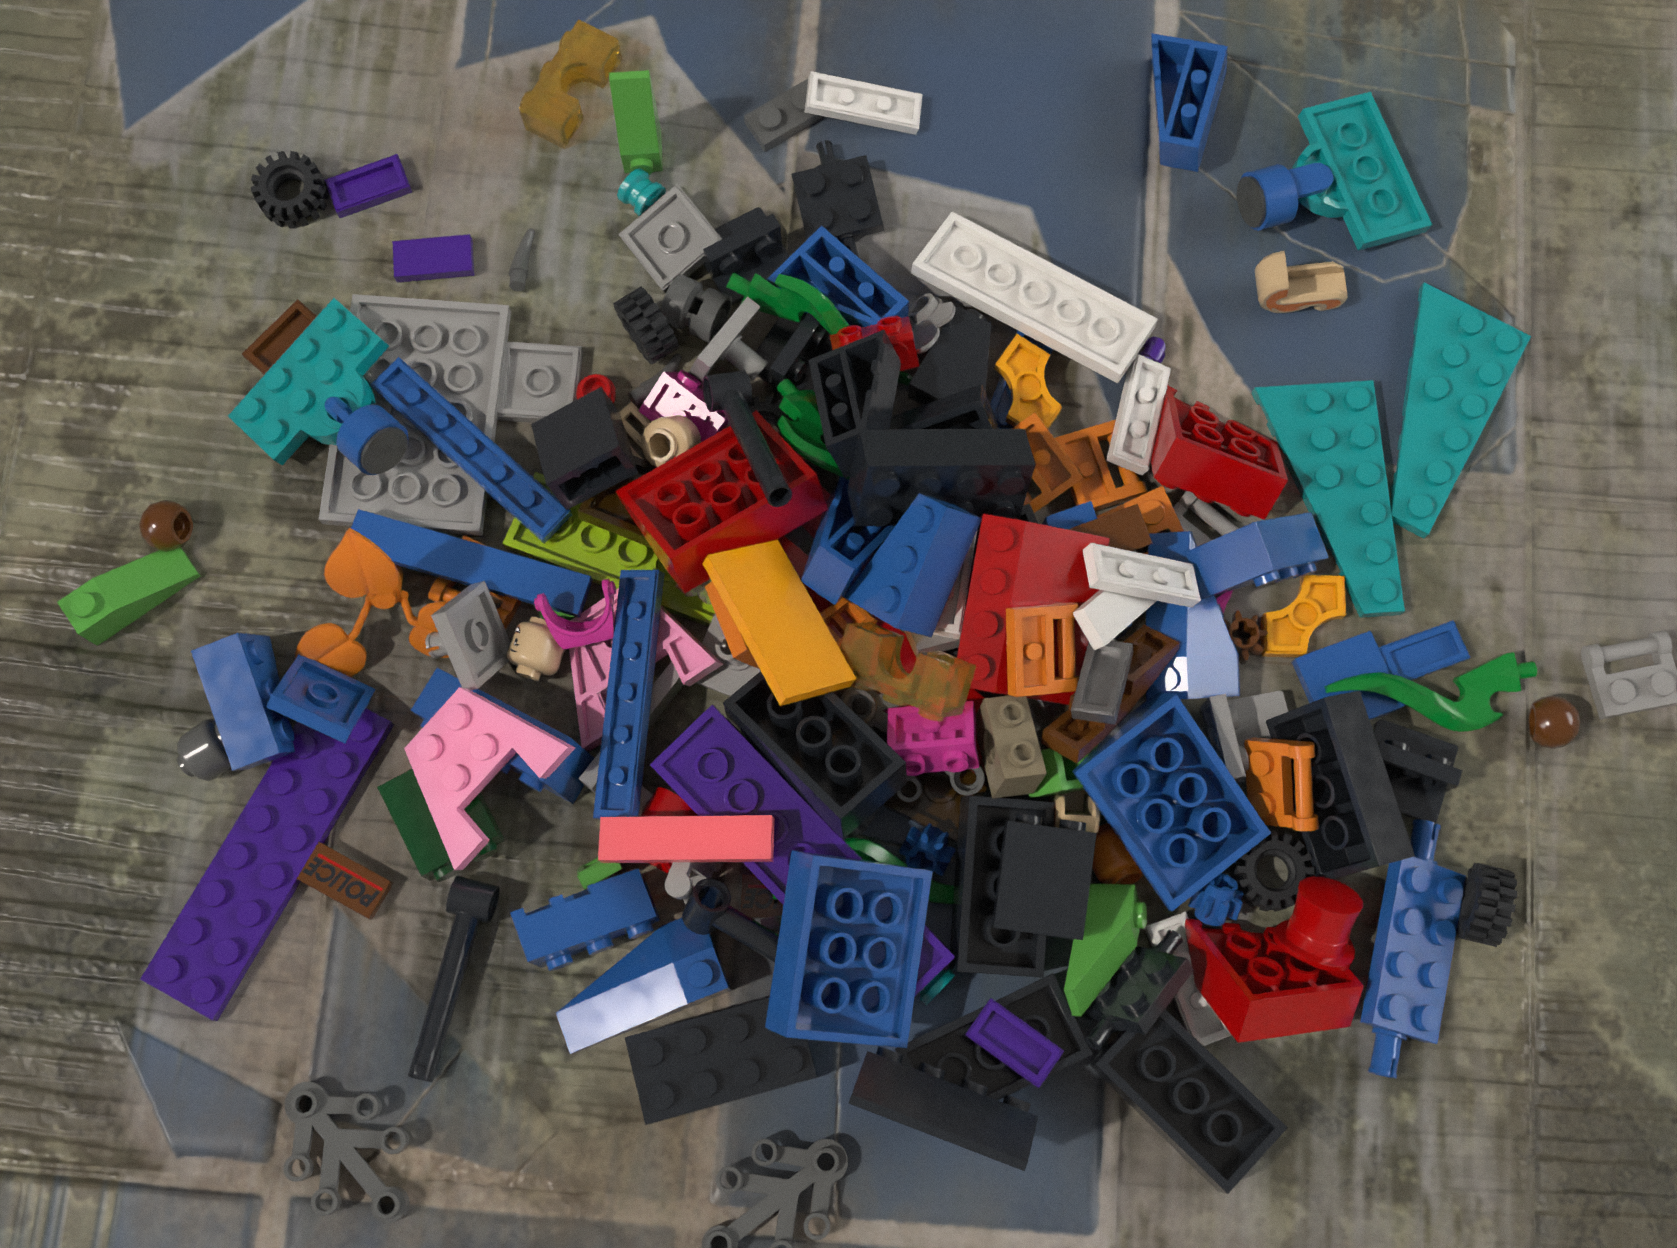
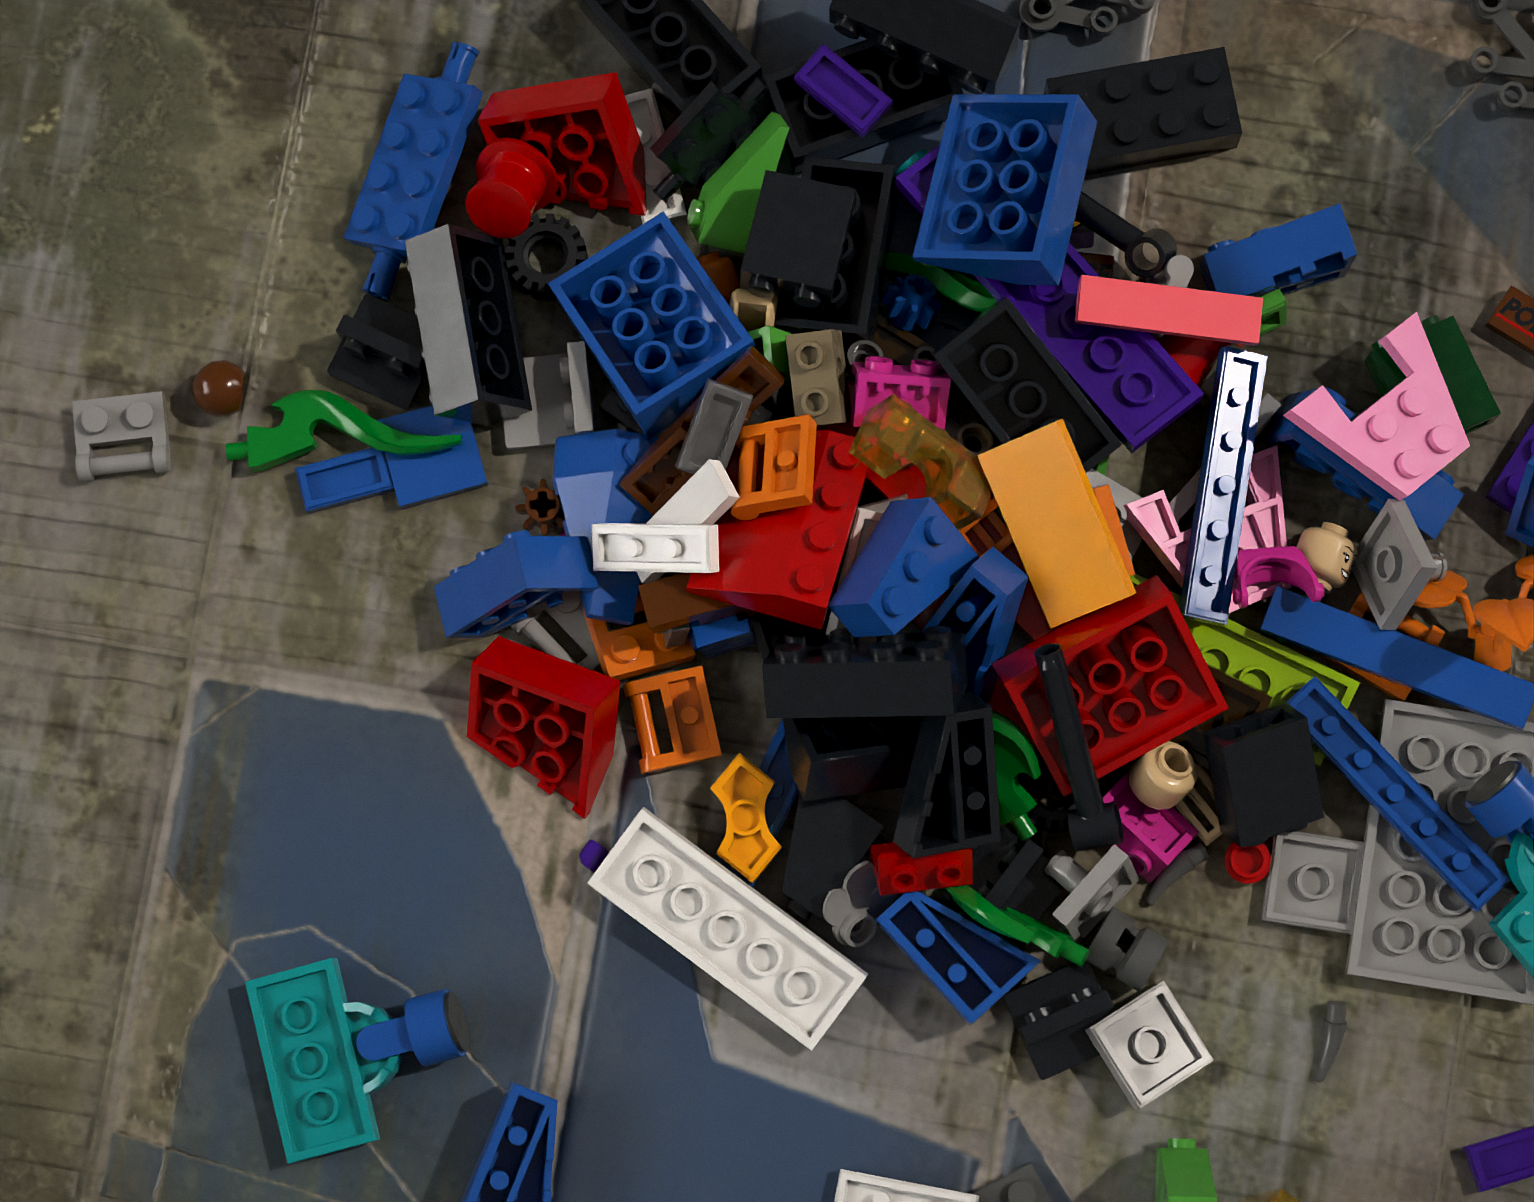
camera: 170 degrees left, 5 degrees up
dark purple tile [392,234,475,283] -> none
black piece [408,876,500,1083] -> none
blue wedge [556,918,732,1054] -> none
black tyre [613,286,679,365] -> none
teal wheel [617,168,666,216] -> none
black plate [791,140,884,257] -> none
orange plate [1012,412,1083,513] -> none
white tile [1106,354,1171,475] -> none
blue gear [1188,873,1244,926] -> none
orange plate [1244,737,1319,832] -> none
teal wing [1251,380,1405,618] -> none
tan animal [1255,251,1348,313] -> none
light orange tile [1261,575,1346,657] -> none
teal wing [1390,282,1531,539] -> none
black tyre [1457,863,1517,947] -> none

